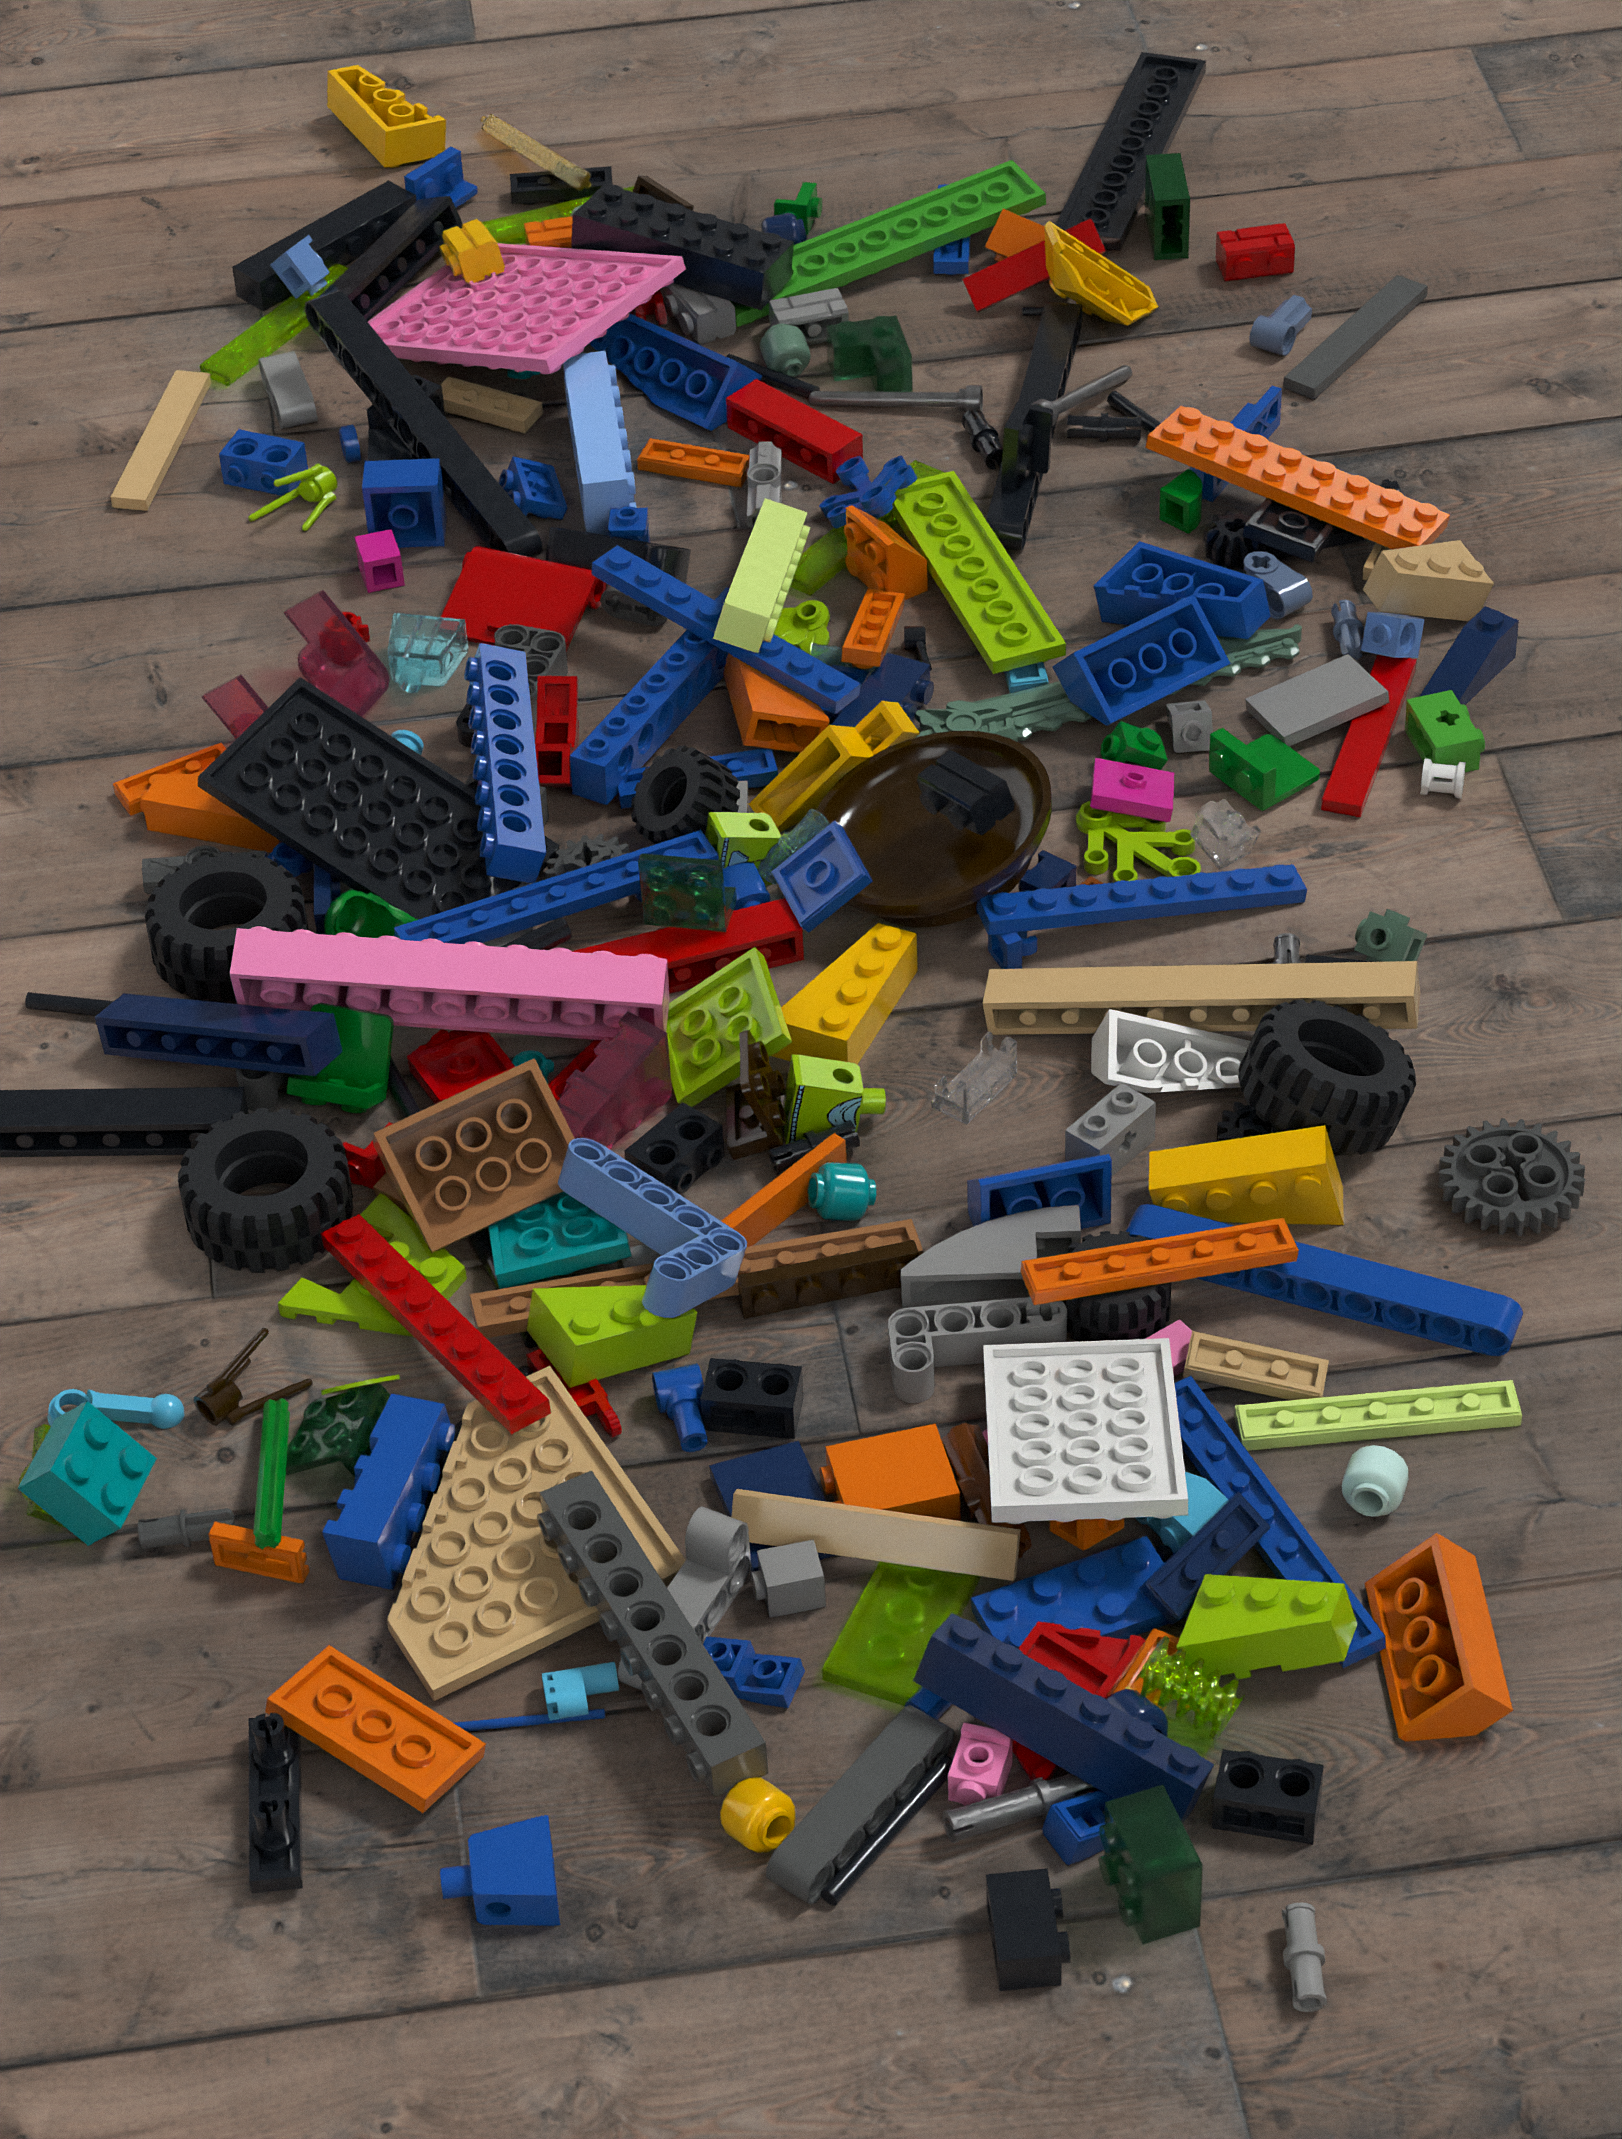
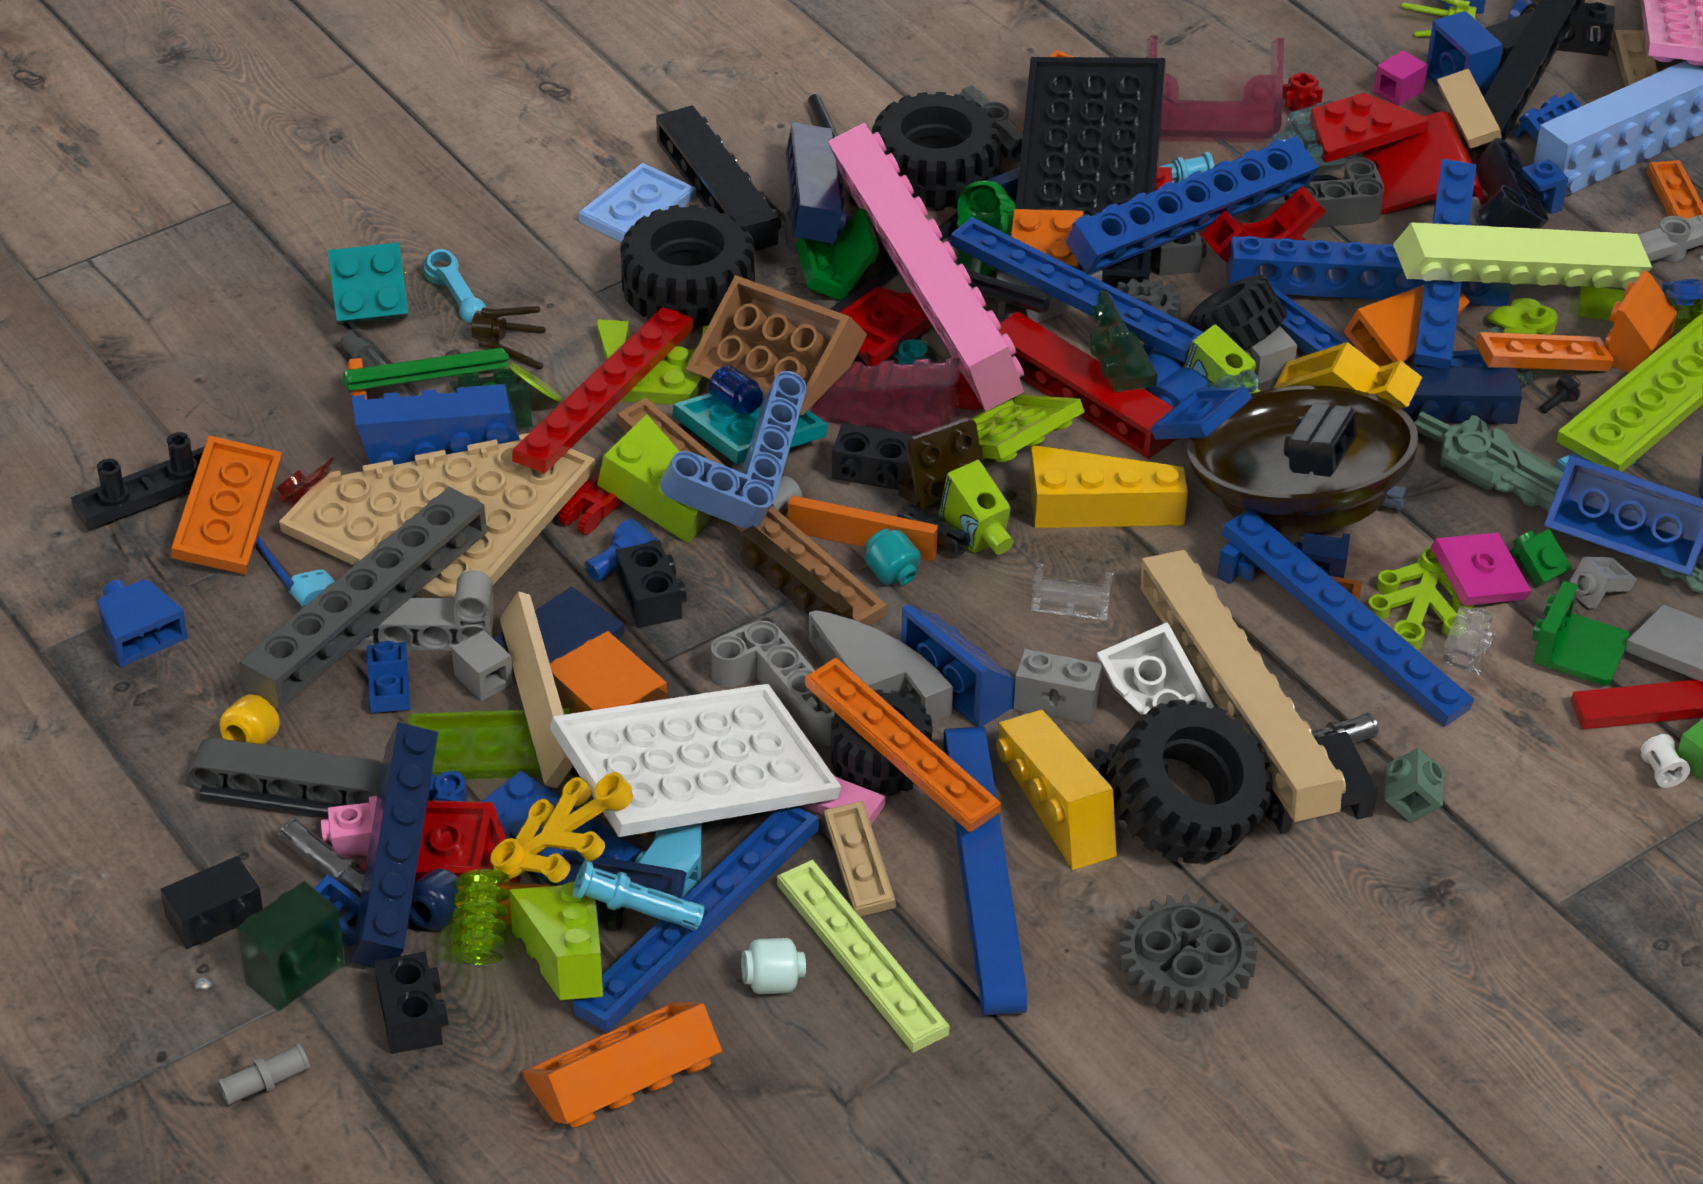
camera: 60 degrees right, 0 degrees up
none -> clear red plate [276,457,334,503]
none -> yellow plant [491,772,633,883]
none -> medium azure pin [573,860,704,931]
none -> light blue tile [578,163,696,242]
none -> clear blue brick [709,365,763,414]
none -> orange plate [1011,209,1084,270]
none -> red wing [1309,92,1429,163]
none -> tan tile [1437,69,1502,149]

